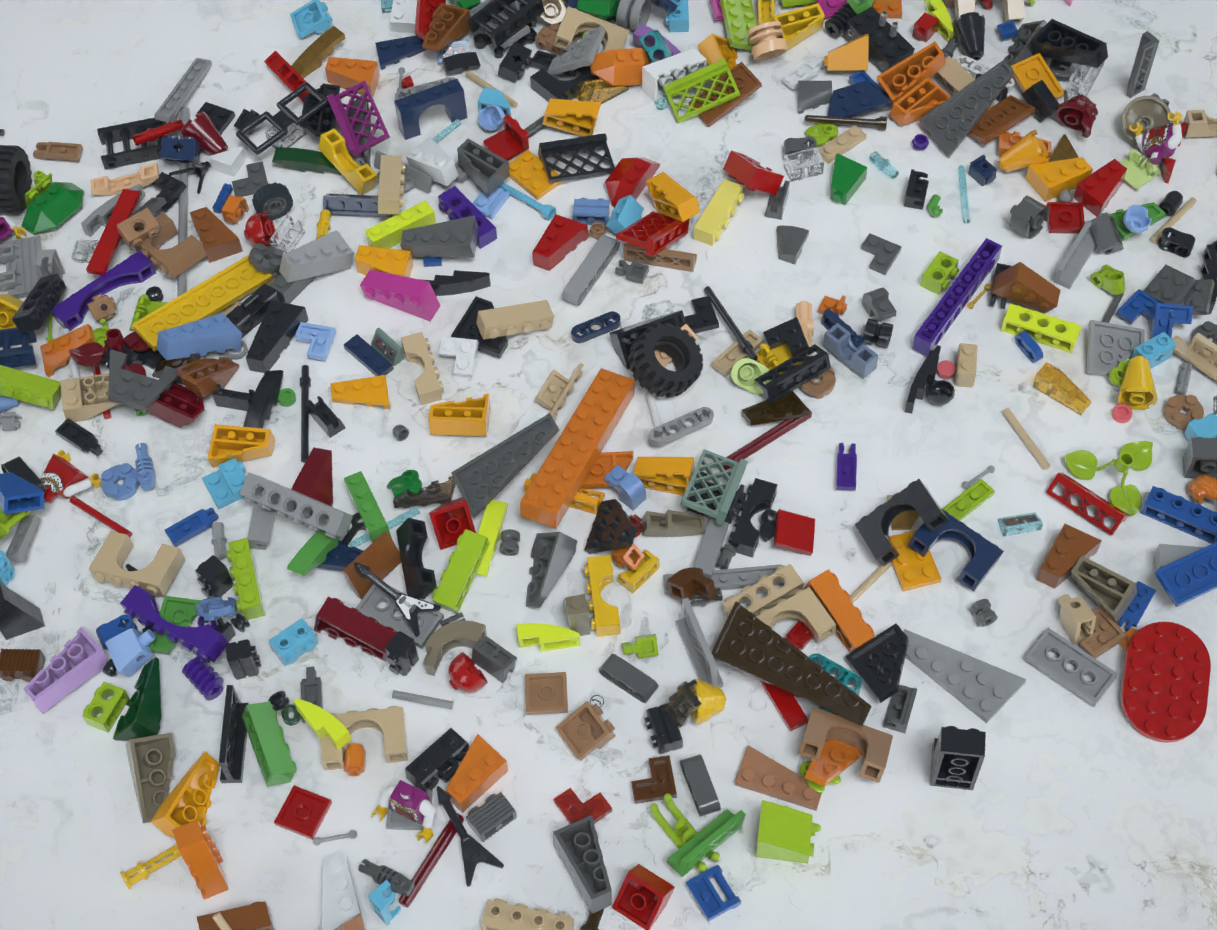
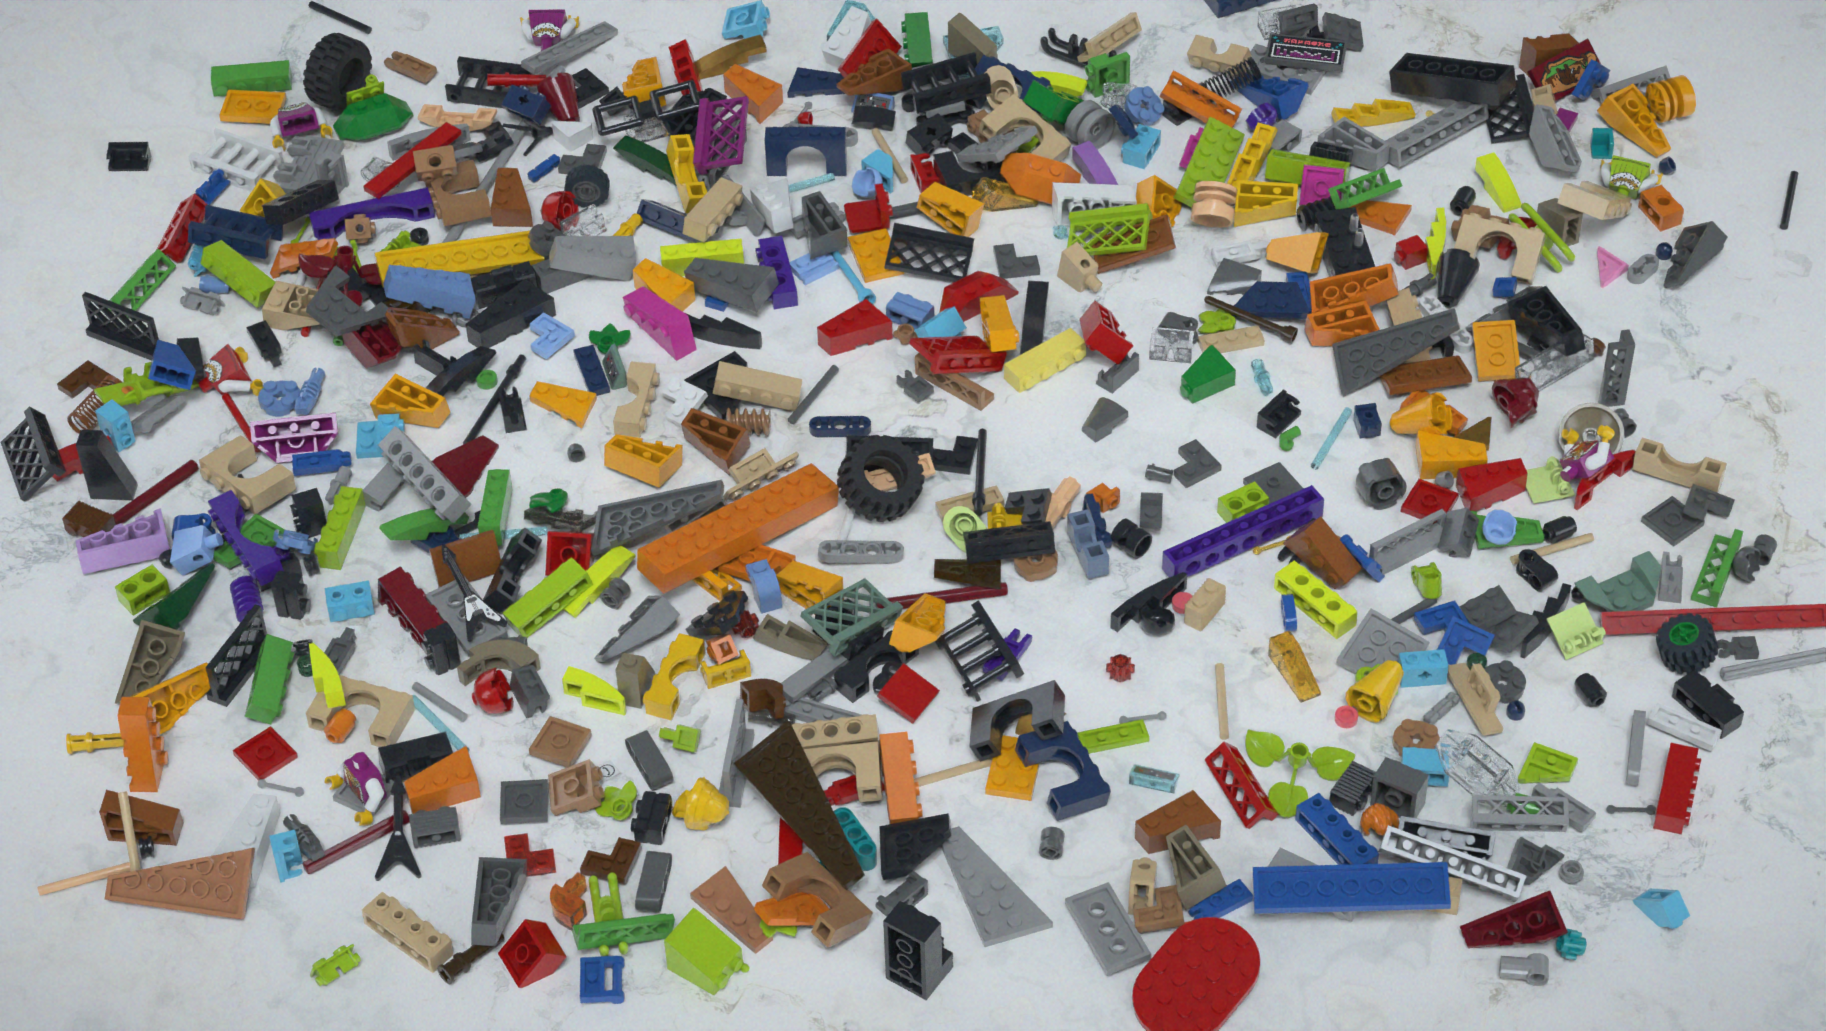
camera: 25 degrees right, 10 degrees down
orange brick [221,195,249,224] -> none
light grey beam [562,234,620,306] -> none
teal piece [639,30,673,63] -> none
clear smoke bracket [665,680,702,728] -> none
dark purple plate [912,134,929,150] -> none
black hinge [1021,80,1060,122] -> none
none -> dark red axle [112,460,199,525]
none -> magenta wedge [250,412,338,463]
none -> clear light blue bar [413,695,470,752]
none -> dark grey plate [500,779,548,824]
none -> torso [520,9,579,51]
none -> clear orange brick [550,872,587,931]
none -> green plate [589,323,631,354]
none -> lime plate [594,781,637,820]
none -> light orange wedge [622,57,666,108]
none -> dark orange wedge [681,408,751,476]
none -> medium nougat piece [726,408,771,436]
none -> dark grey bar [788,365,839,424]
none -> light orange wedge [889,593,945,652]
none -> red hinge [910,153,940,193]
none -> black fence [935,600,1024,702]
none -> dark grey plate [993,243,1040,279]
none -> black slope [1020,280,1049,355]
none -> tan torso [1057,242,1102,292]
none -> clear red gear [1106,654,1135,682]
none -> dark grey pin [1145,463,1173,483]
none -> dark grey plate [1243,462,1304,504]
none -> black brick [1329,761,1376,816]
none -> blue plate [1340,534,1385,582]
none -> clear green bush [1466,653,1487,671]

